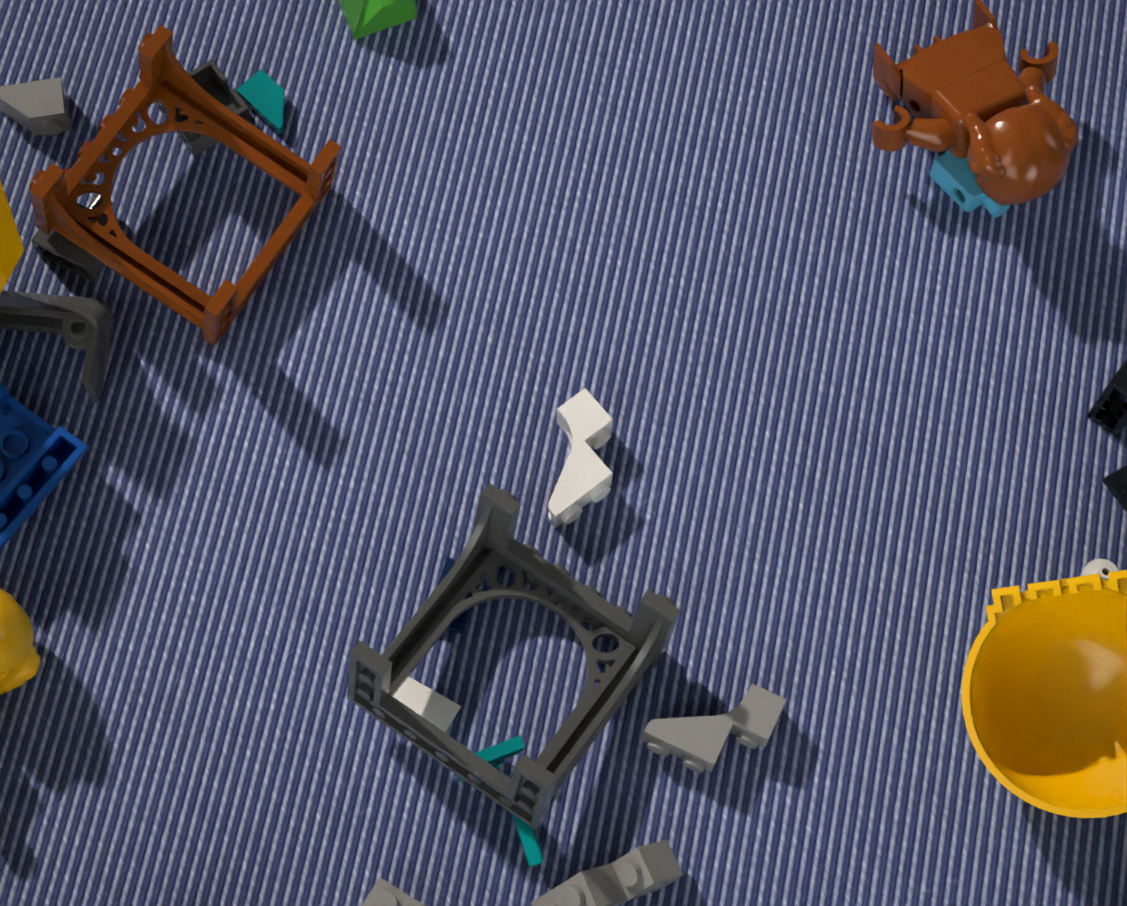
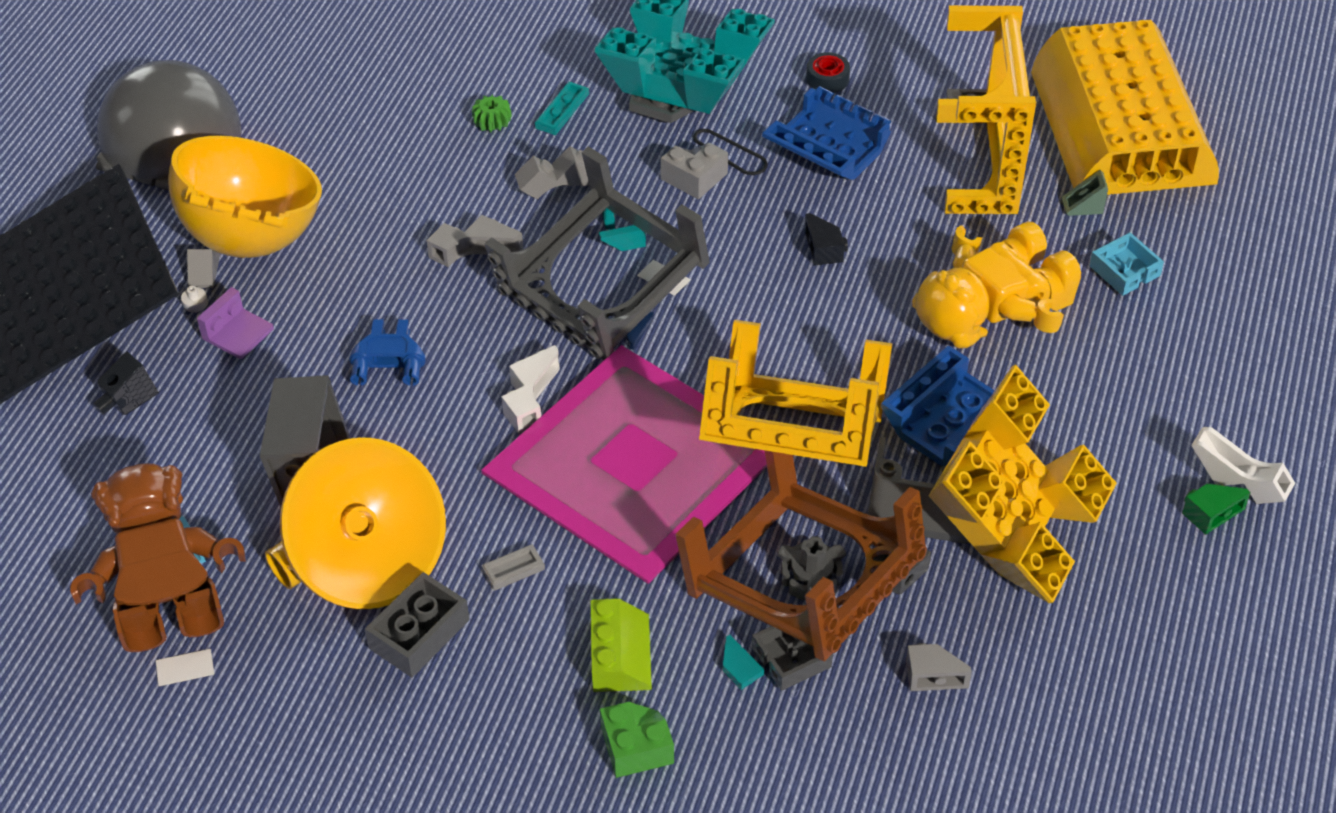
camera: 170 degrees left, 20 degrees down
none -> white sticker [156,649,214,686]
none -> medium lavender bracket [197,287,274,359]
none -> dark grey window [260,375,351,507]
none -> yellow dish [265,438,446,609]
none -> blue connector [349,319,426,386]
none -> dark grey brick [365,572,469,678]
none -> baseplate [481,345,767,584]
none -> light grey tile [482,544,545,591]
none -> lime slope [591,599,652,692]
none -> yellow arch [699,320,893,467]
none -> dark grey piece [778,536,846,600]
none -> black slope [804,213,848,266]

